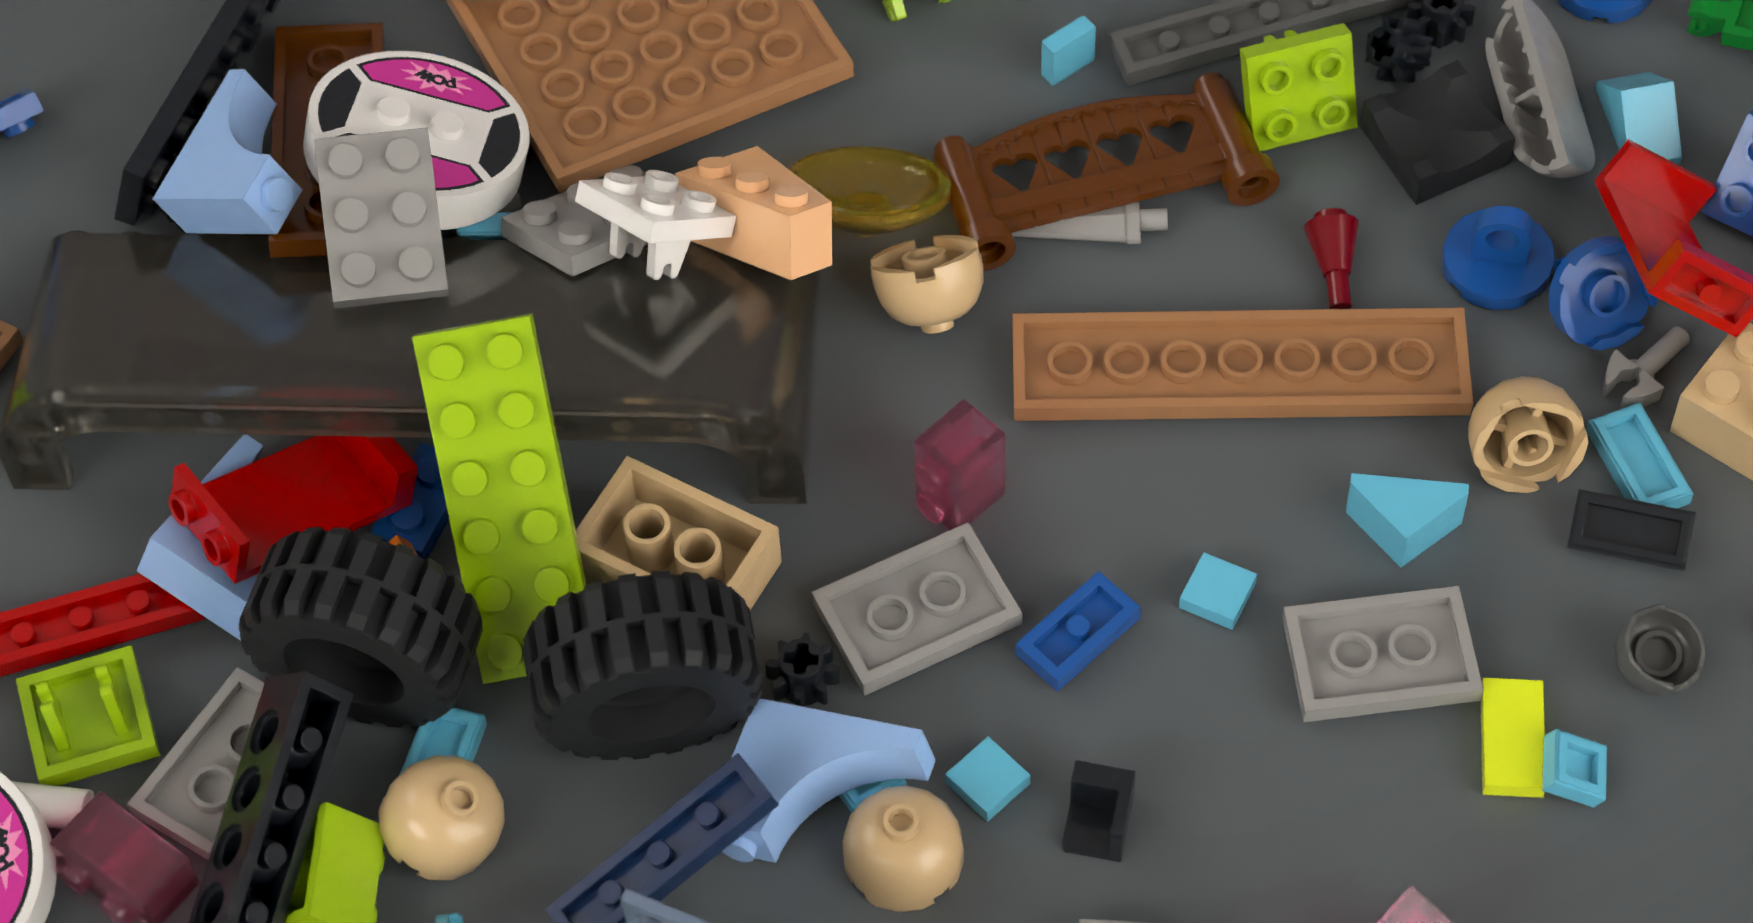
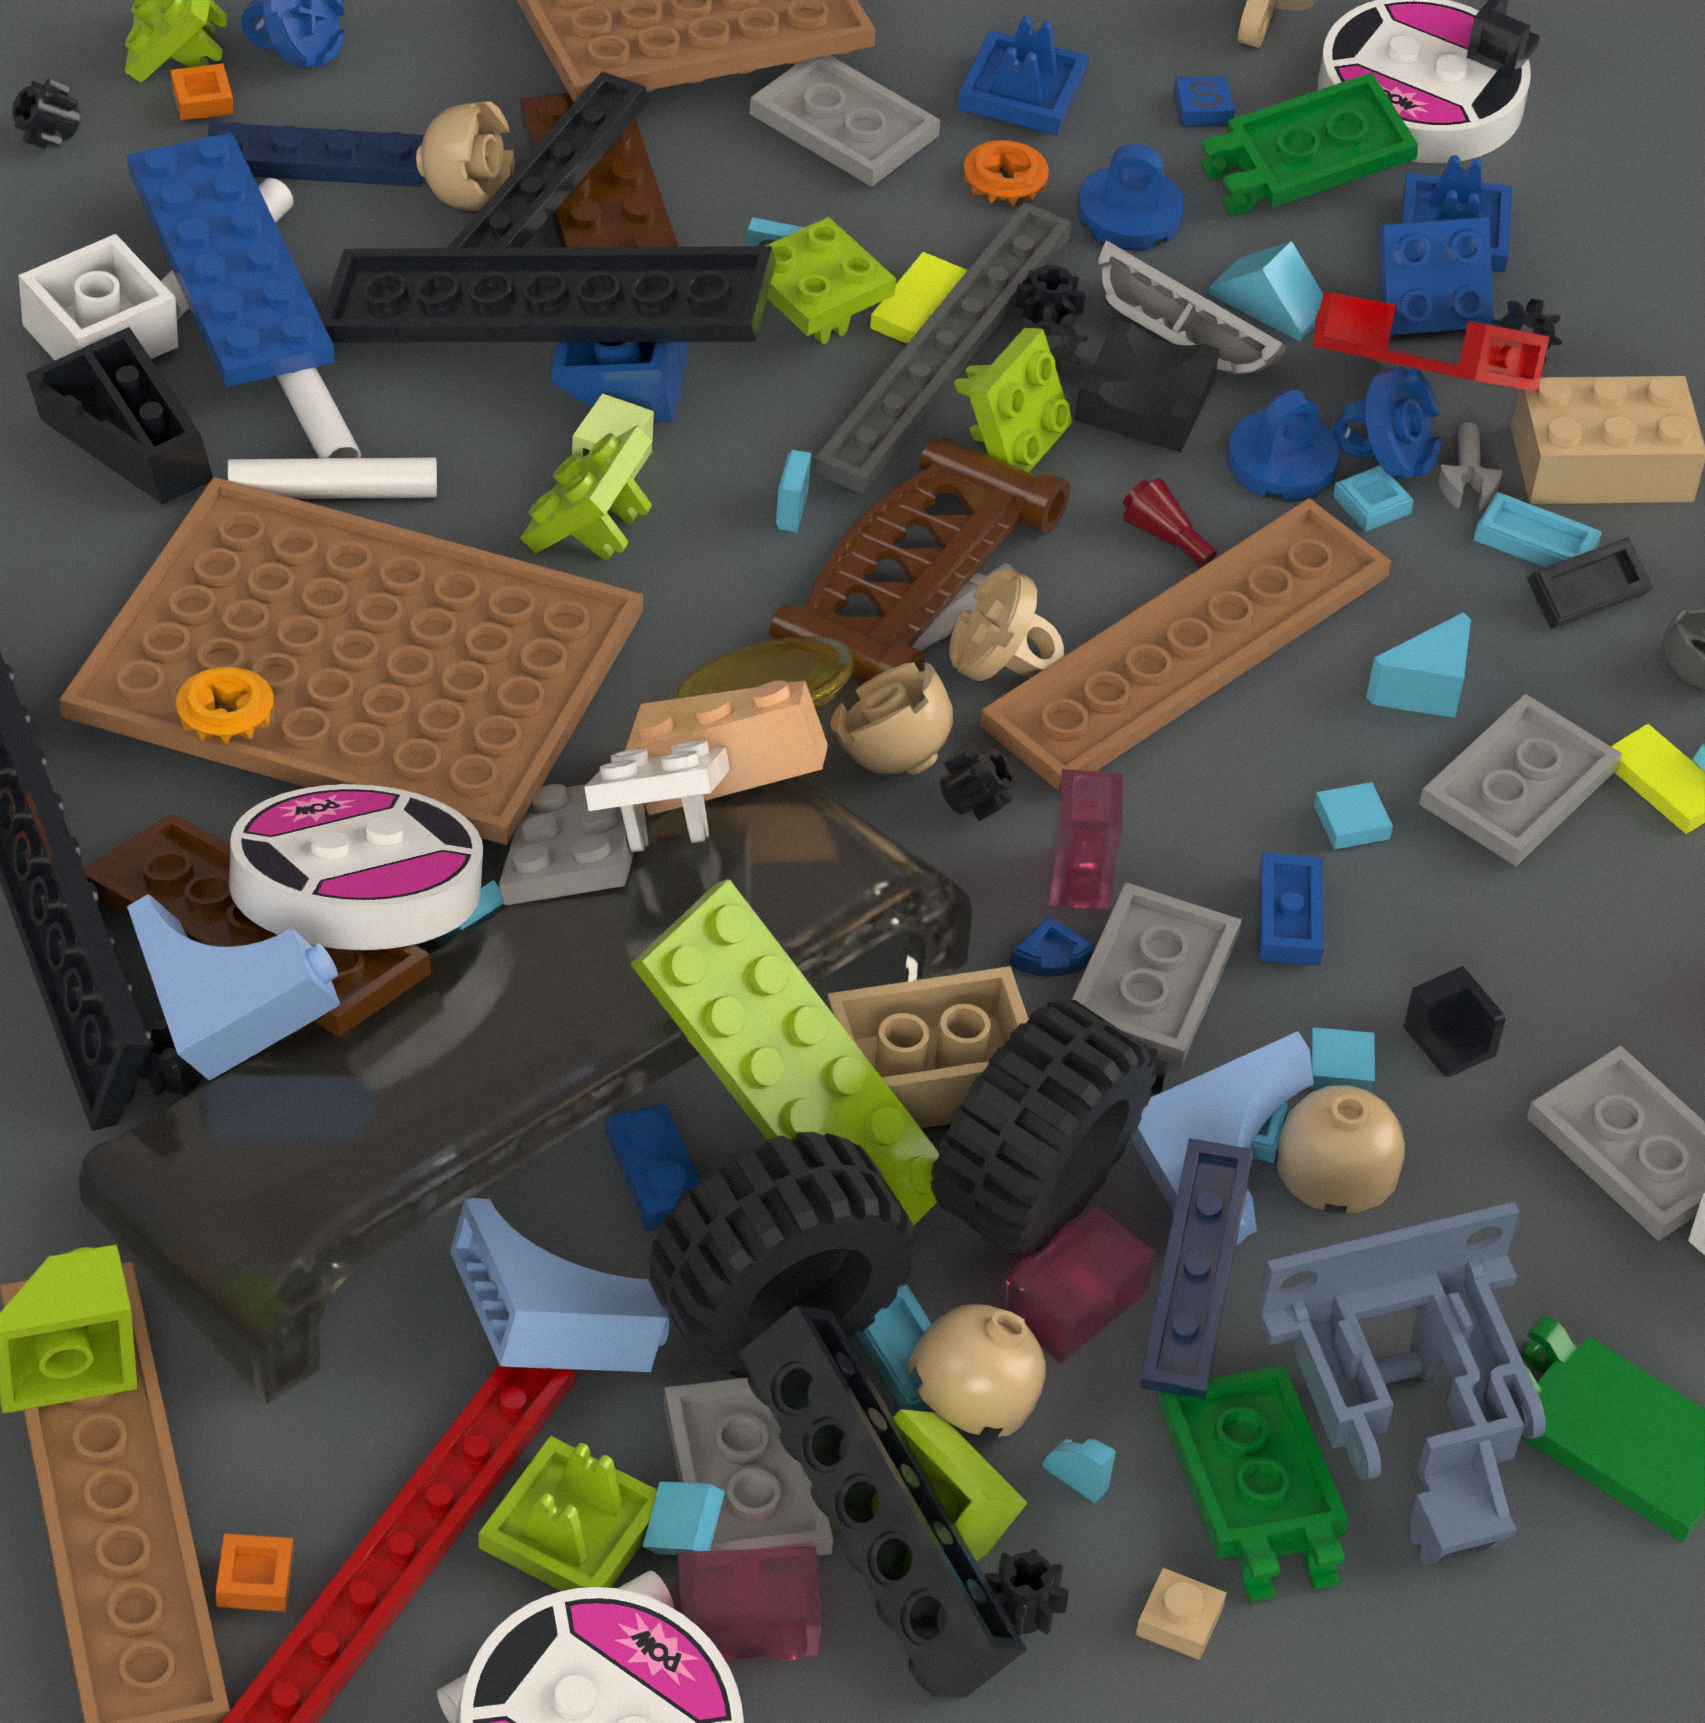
camera: 50 degrees left, 10 degrees down
red panel [168,391,418,584] -> none
light grey plate [314,127,448,308] -> none
tan cylinder [1468,376,1589,493] -> none
none -> medium azure tile [642,1481,725,1557]
none -> black gear [940,741,1015,821]
none -> tan tile [949,568,1064,682]
none -> clear pink brick [1005,1207,1156,1364]
none -> blue tile [1010,916,1096,976]
none -> medium azure tile [1333,465,1414,532]

